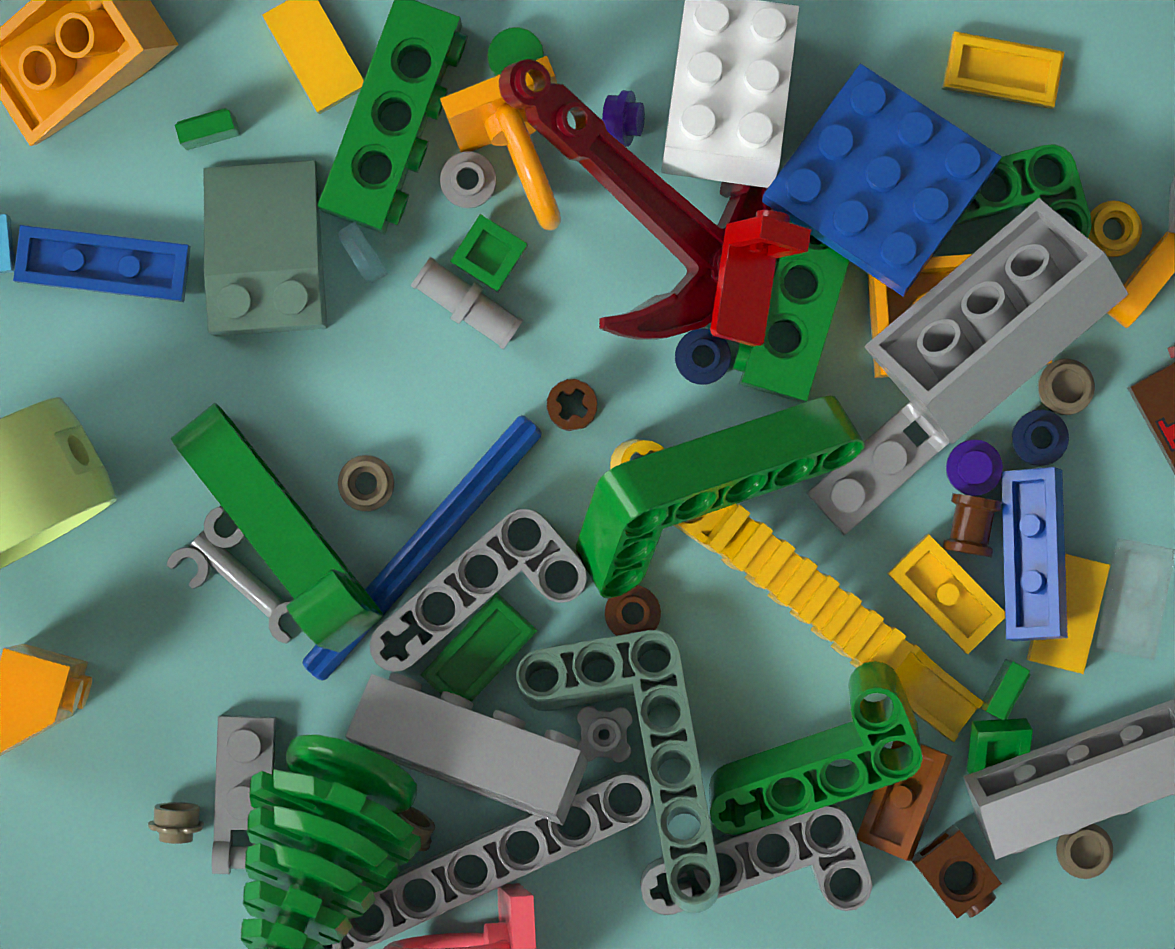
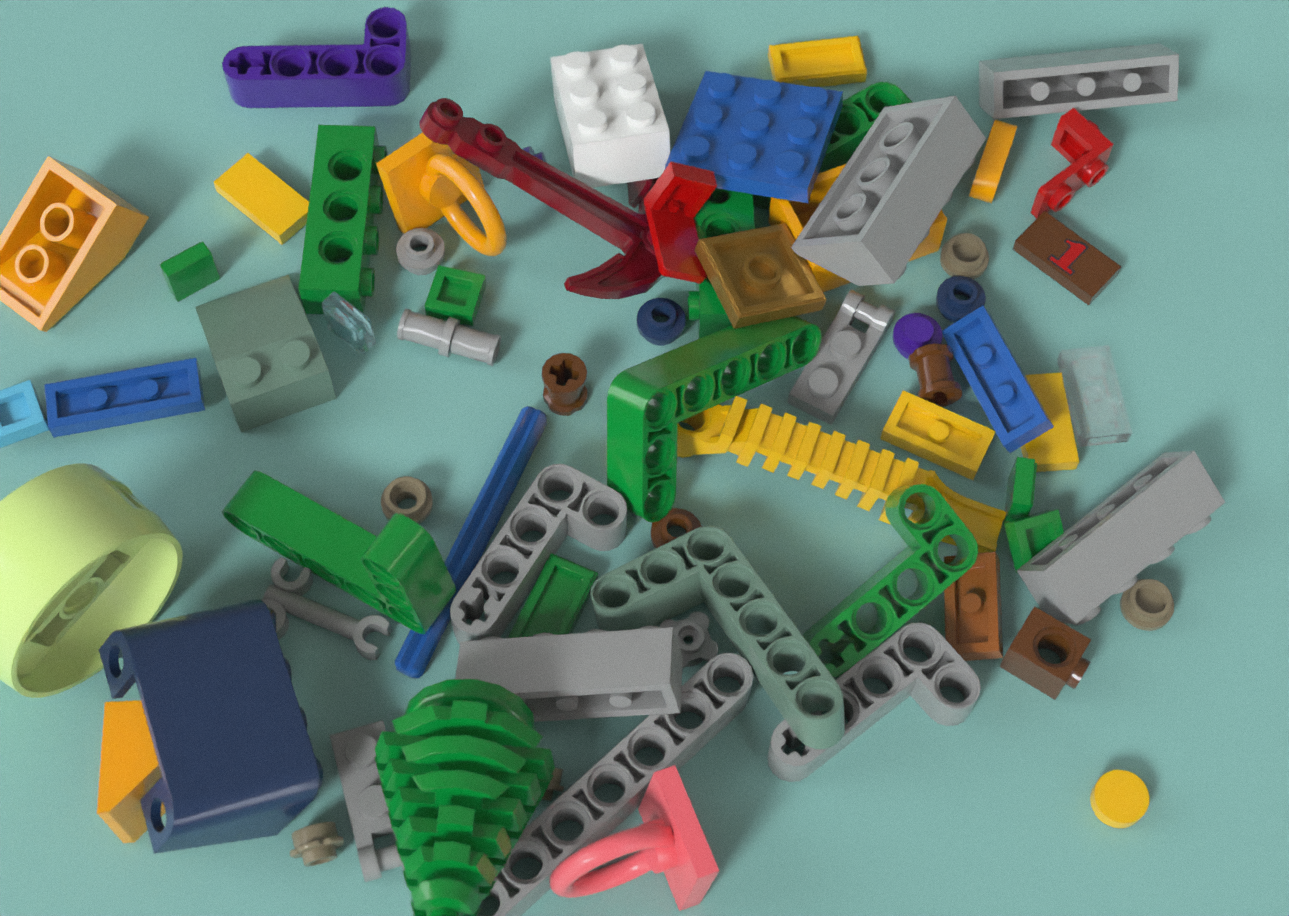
camera: 15 degrees left, 25 degrees down
none -> dark blue windscreen [99,599,323,854]
none -> pearl gold tile [694,223,827,329]

